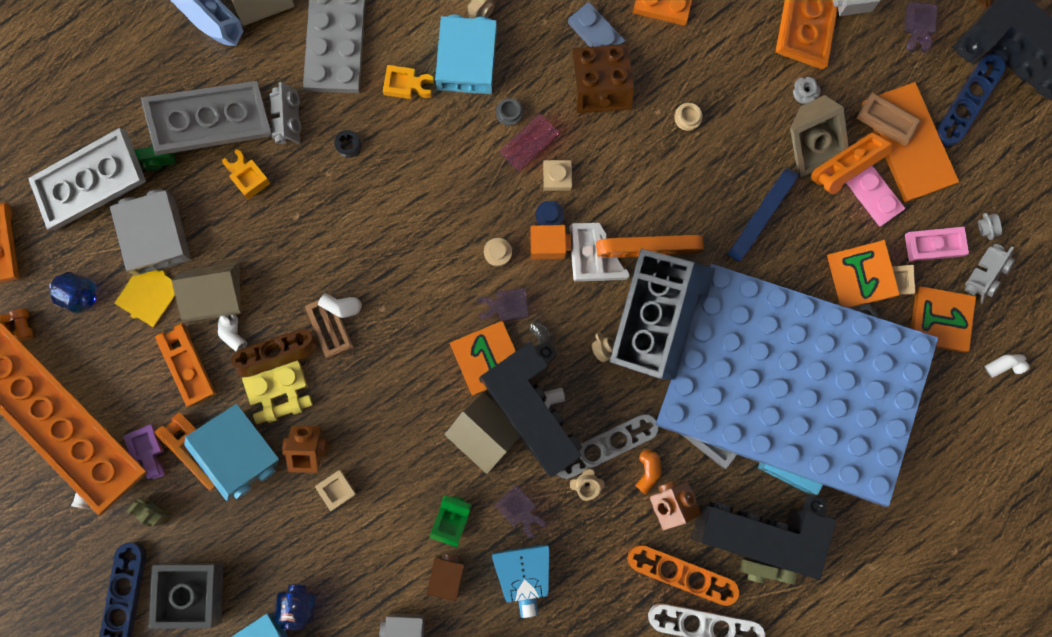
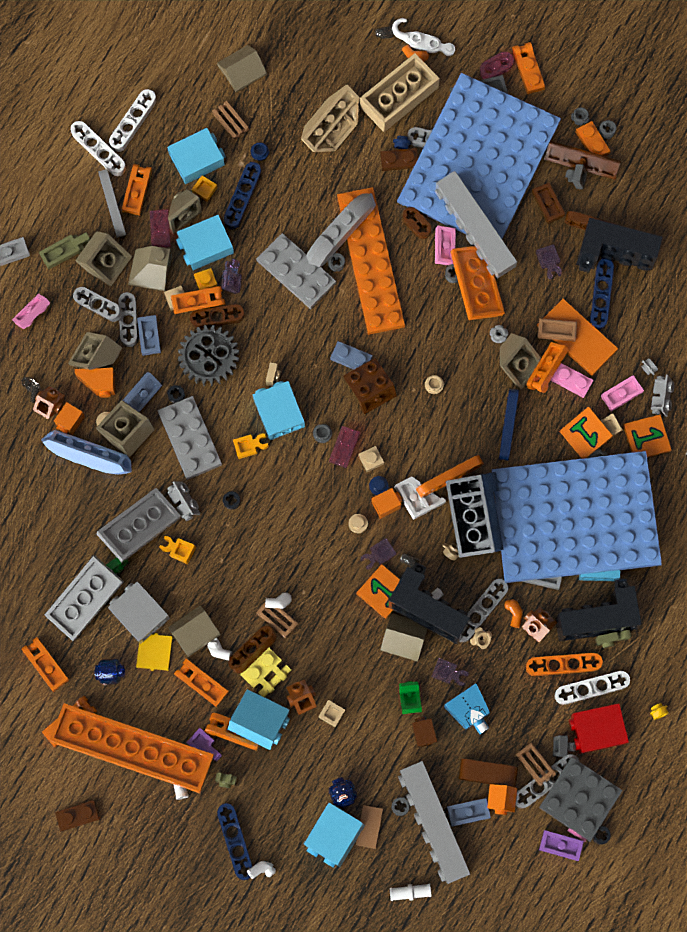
camera: 20 degrees left, 5 degrees down
dark grey brick [149,562,224,629] -> none

